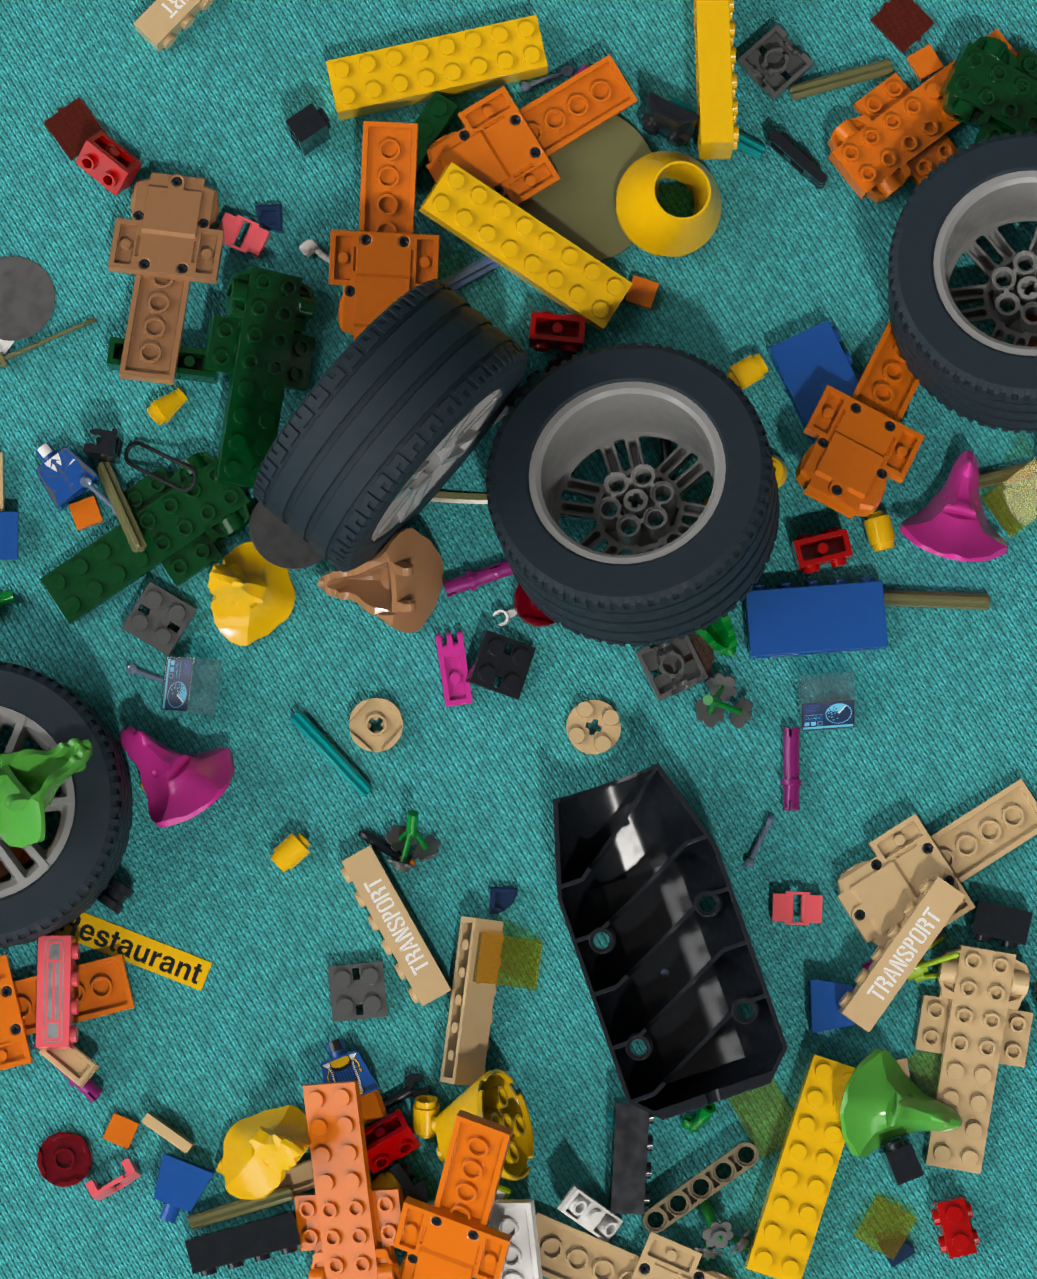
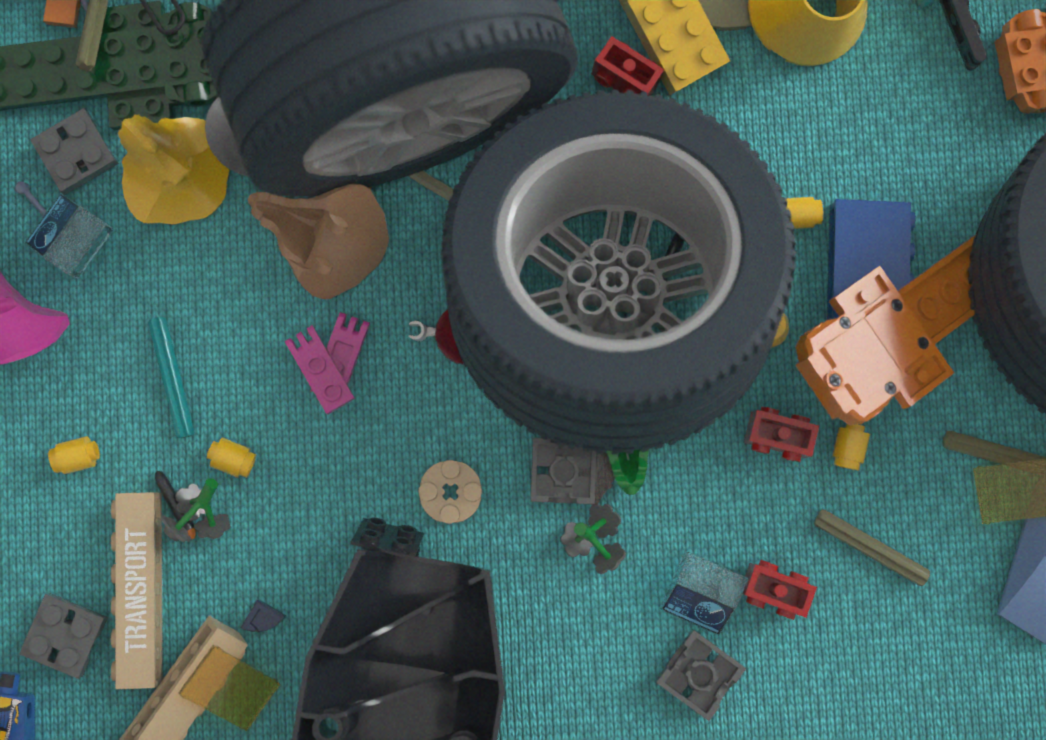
camera: 25 degrees right, 0 degrees up
tan plate [349,698,404,753] -> none
magenta pin [442,559,514,598] -> none
black brick [465,630,536,700] -> none
orange tile [625,275,659,310] -> none
sand blue hinge [744,815,775,868] -> none
blue brick [745,577,888,659] -> none
magenta pin [781,728,802,811] -> none
dark pink animal [900,450,1008,562] -> none
none -> yellow brick [206,437,257,478]
none -> dark pink hinge [285,325,355,415]
none -> black hinge [350,517,424,560]
none -> dark grey brick [655,629,746,721]
none -> red brick [739,560,817,620]

